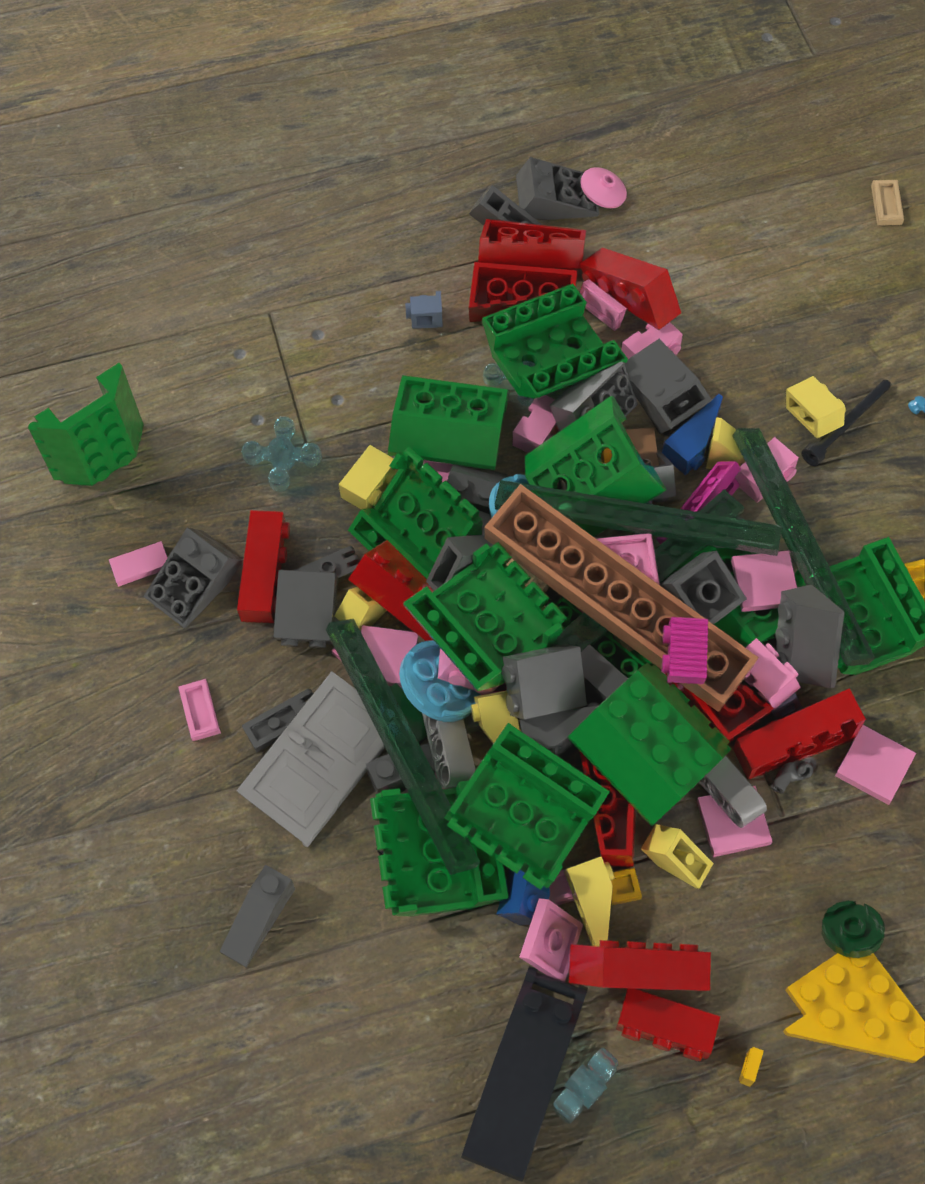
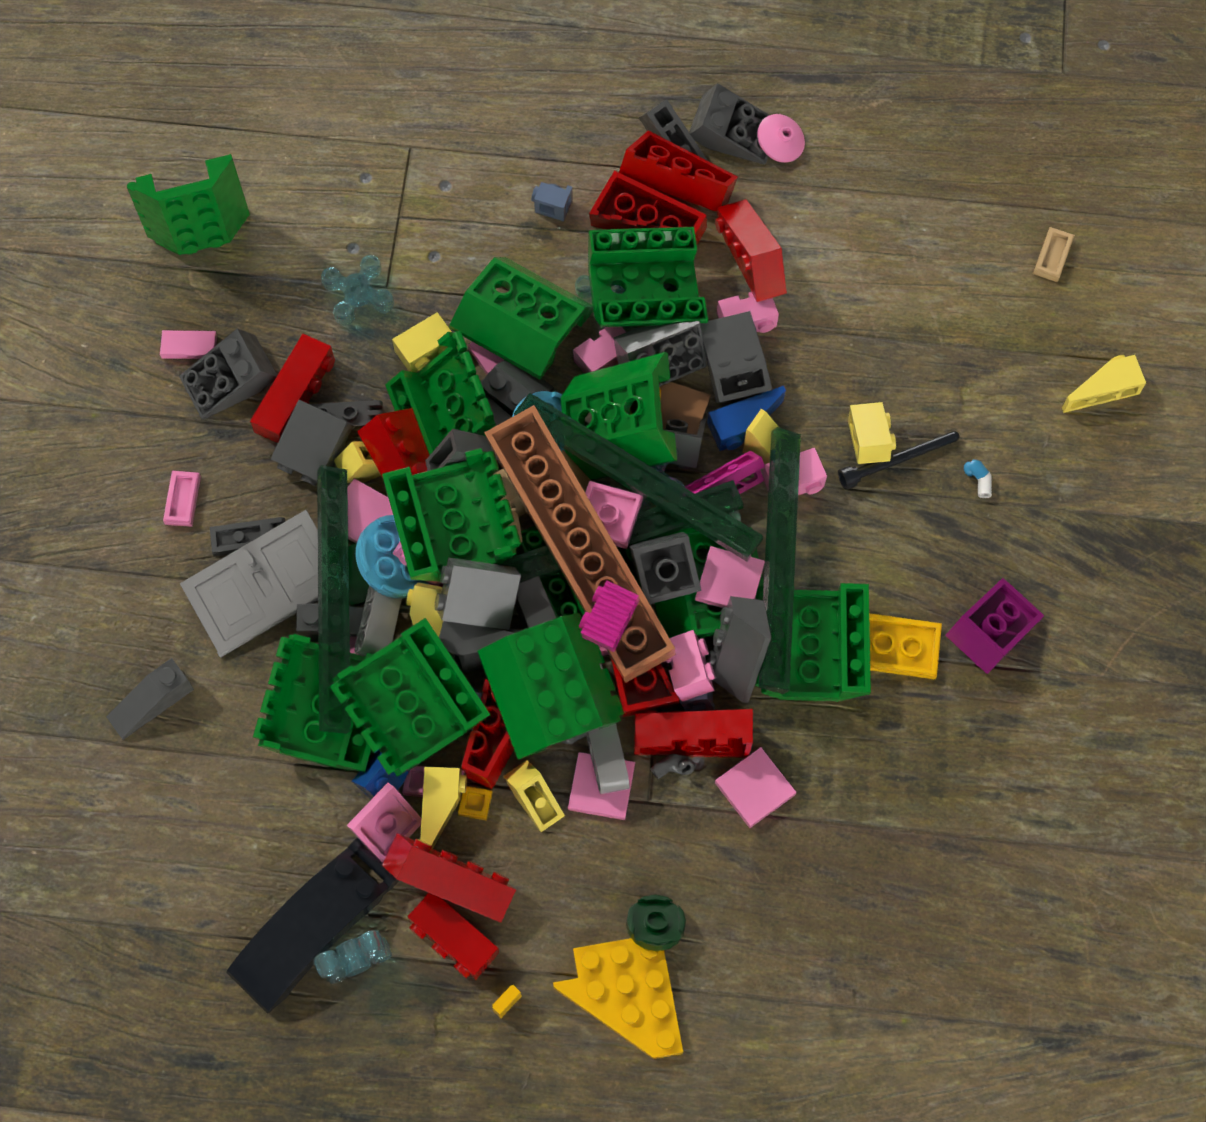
camera: 20 degrees right, 5 degrees up
bright pink tile [580,279,627,331] -> none

